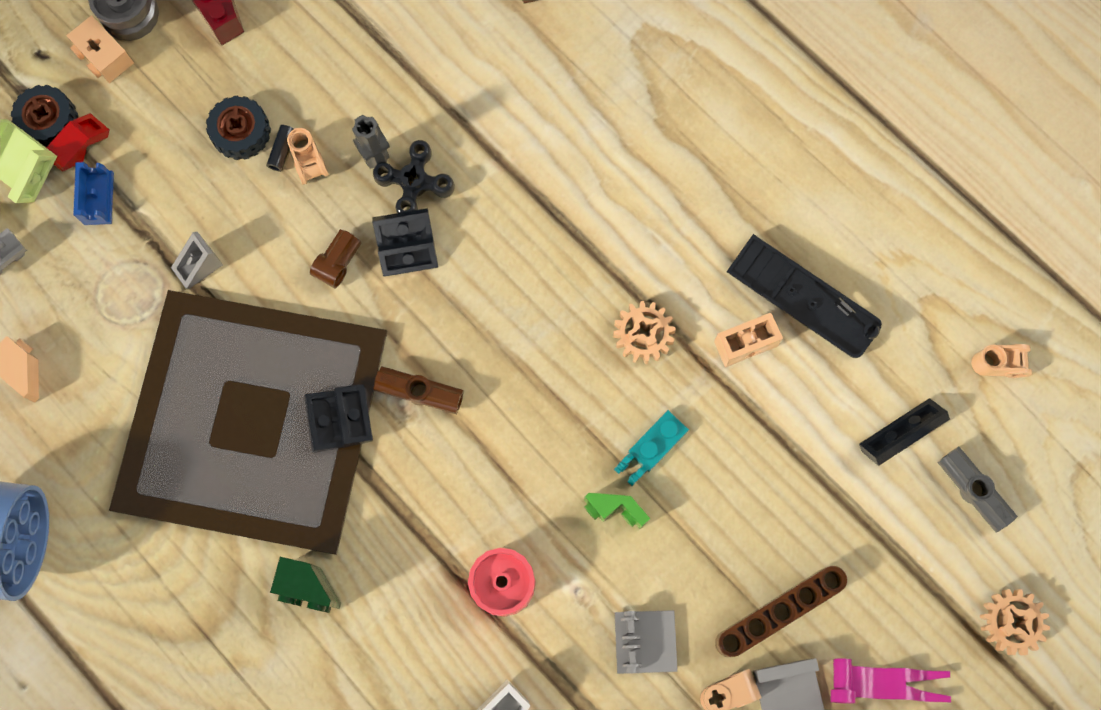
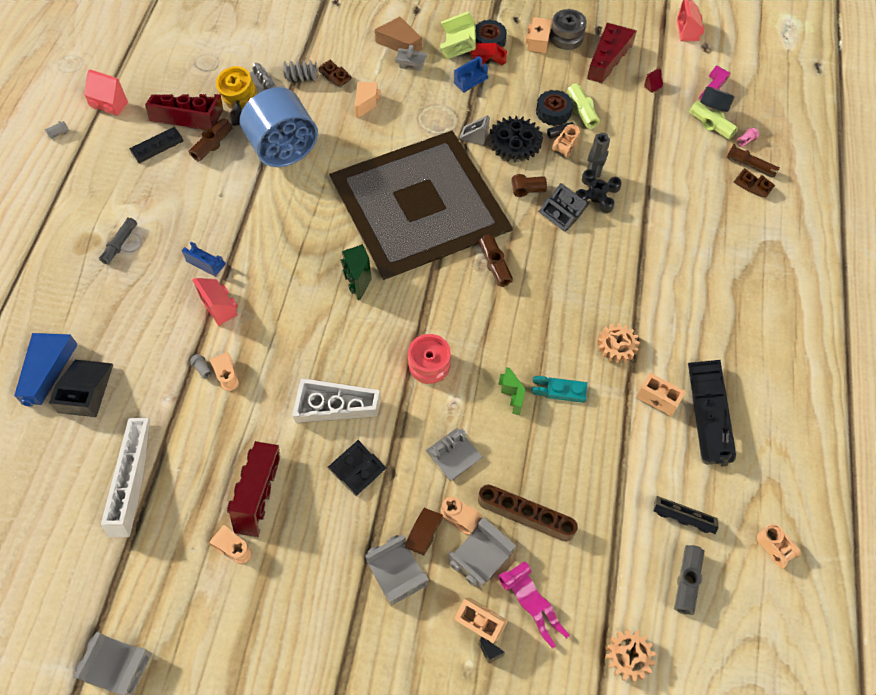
camera: 50 degrees right, 15 degrees down
black slope [304,384,373,453] -> none
none -> black gear [488,116,543,162]
none -> yellowish green piece [567,83,600,129]

